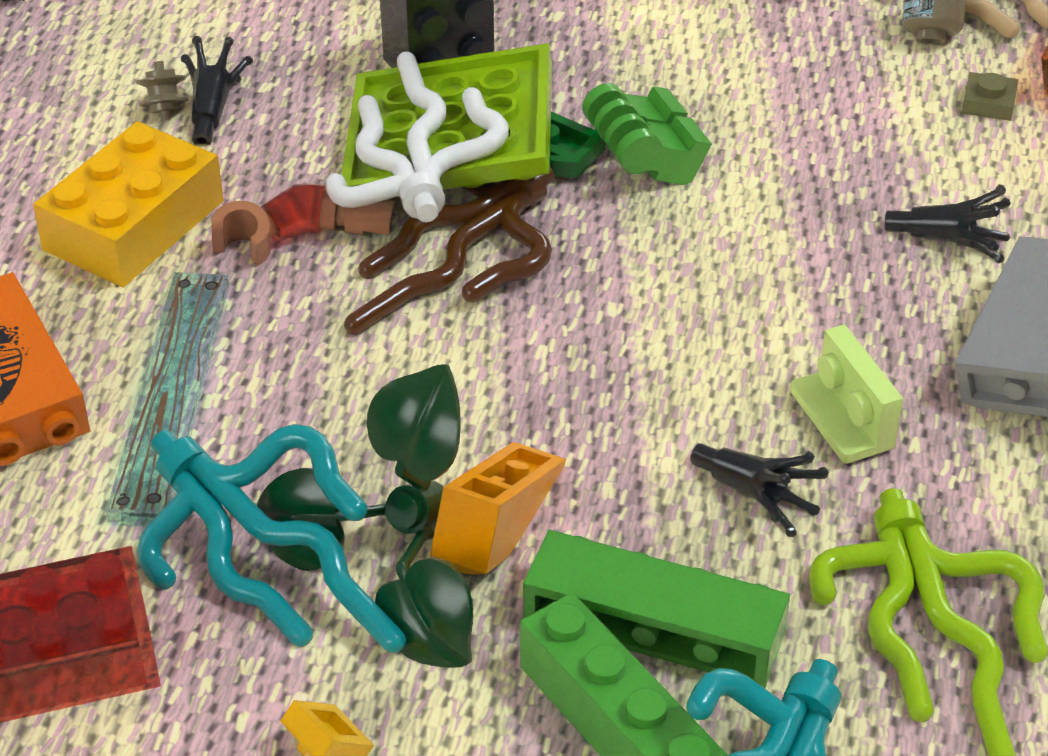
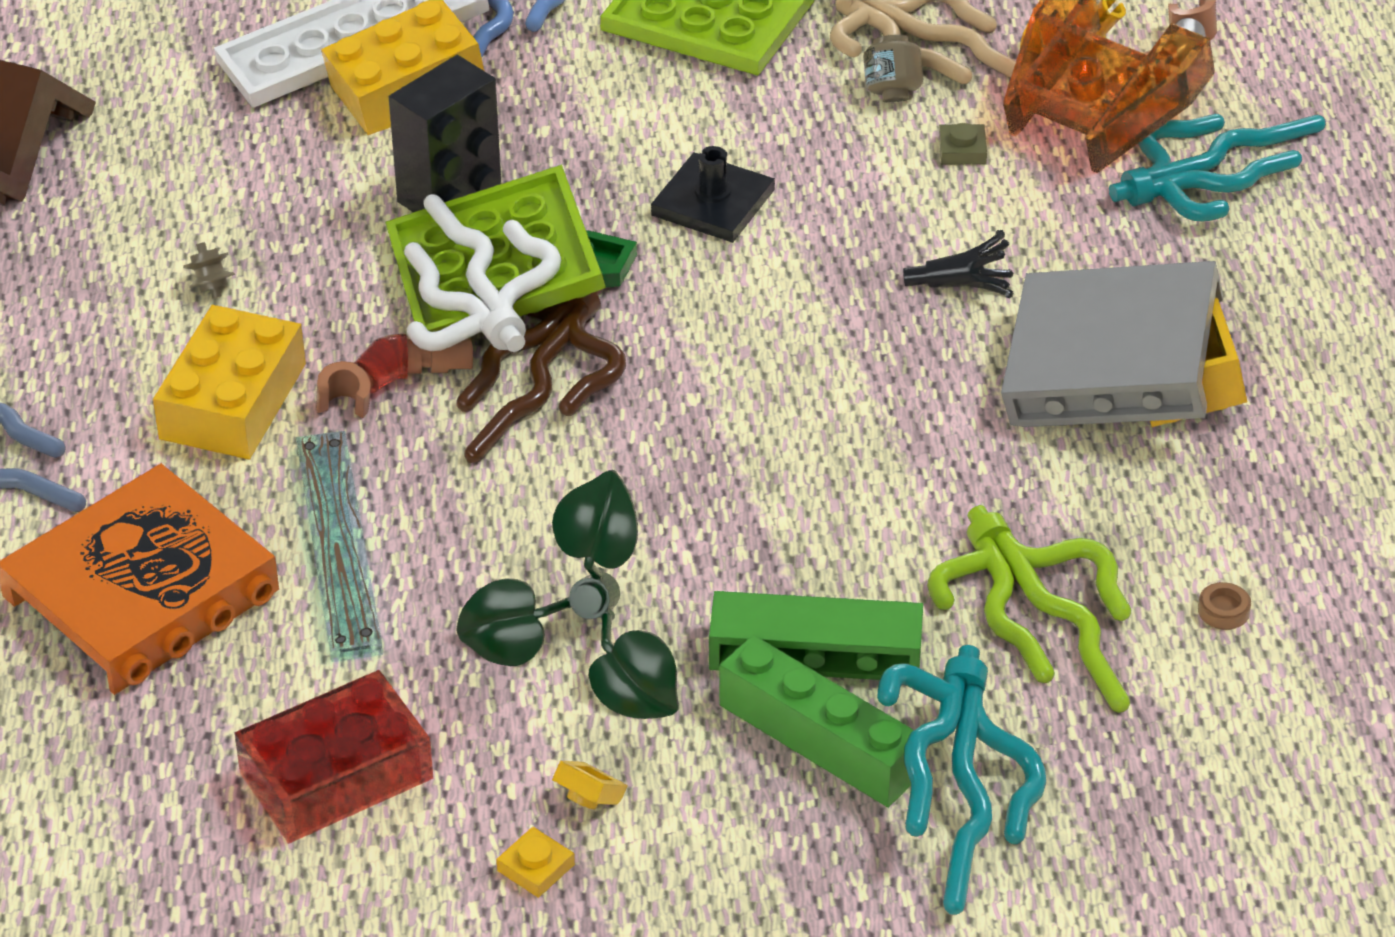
camera: 15 degrees left, 0 degrees up
teal plant [137,424,406,653] -> none
black piece [180,36,253,145] -> none
light orange slope [430,442,566,575] -> none
bright green legs [582,83,712,185] -> none
black piece [690,443,829,537] -> none
yellowish green bracket [790,324,903,464] -> none
none -> black tile [651,146,775,243]

